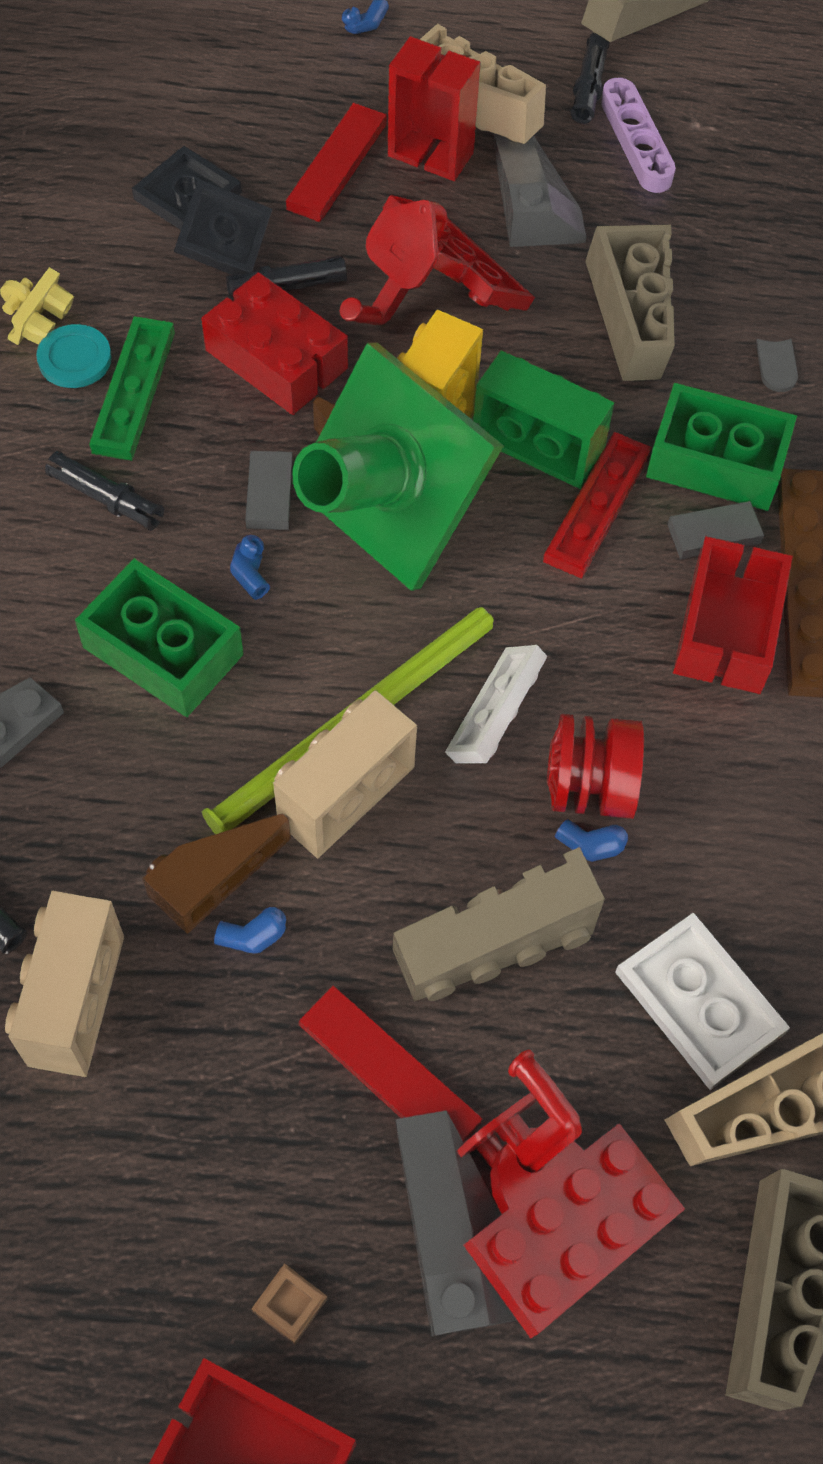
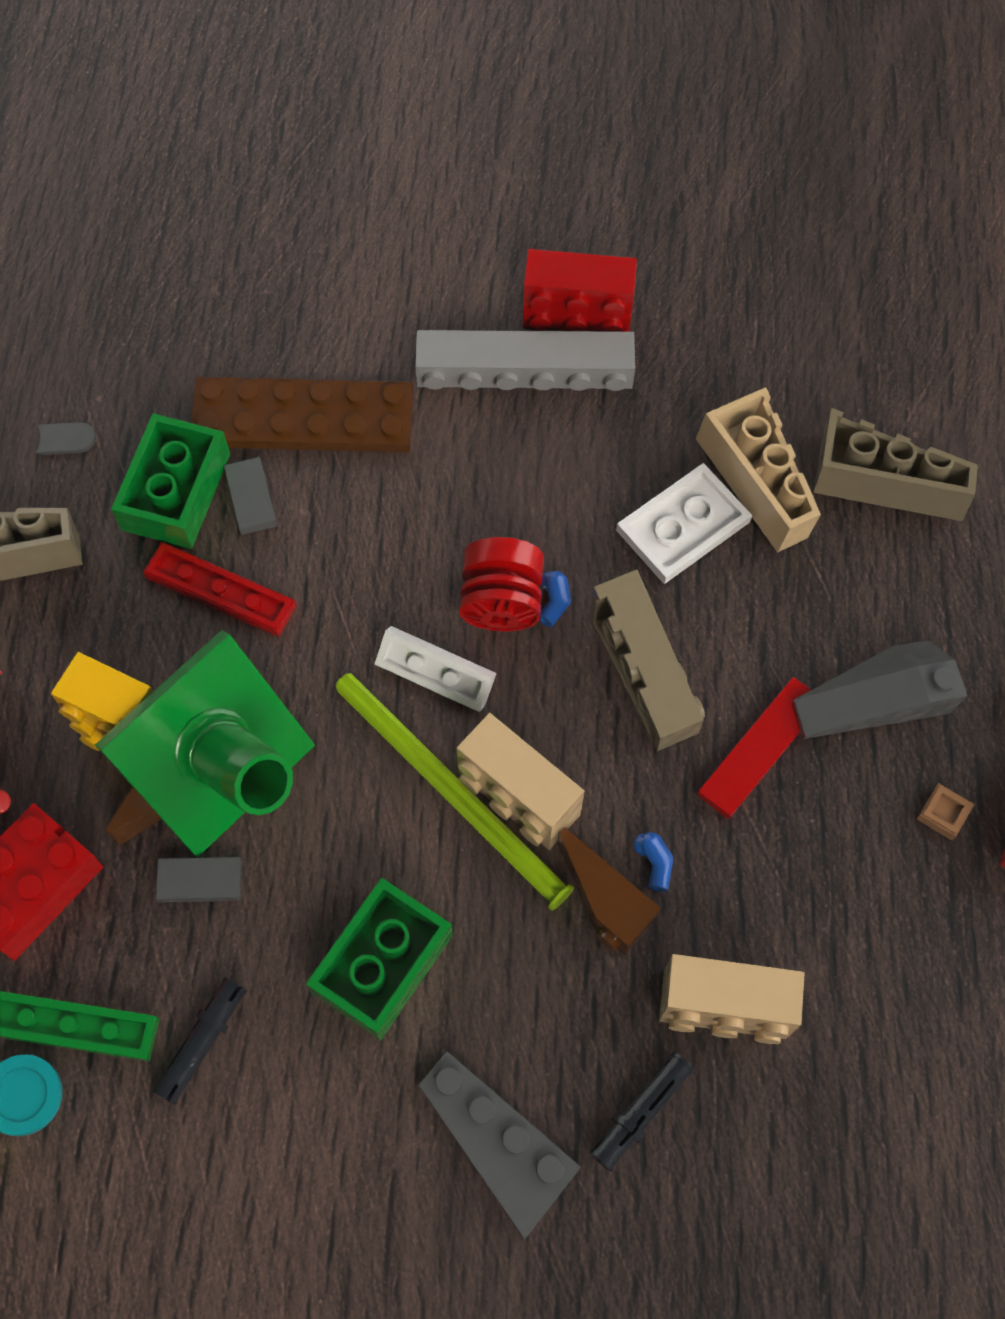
camera: 90 degrees left, 5 degrees up
blue arm [230,535,270,600] -> none
red plate [457,1049,685,1339] -> none
green brick [473,350,615,489] -> none
red piece [673,536,793,694] -> none

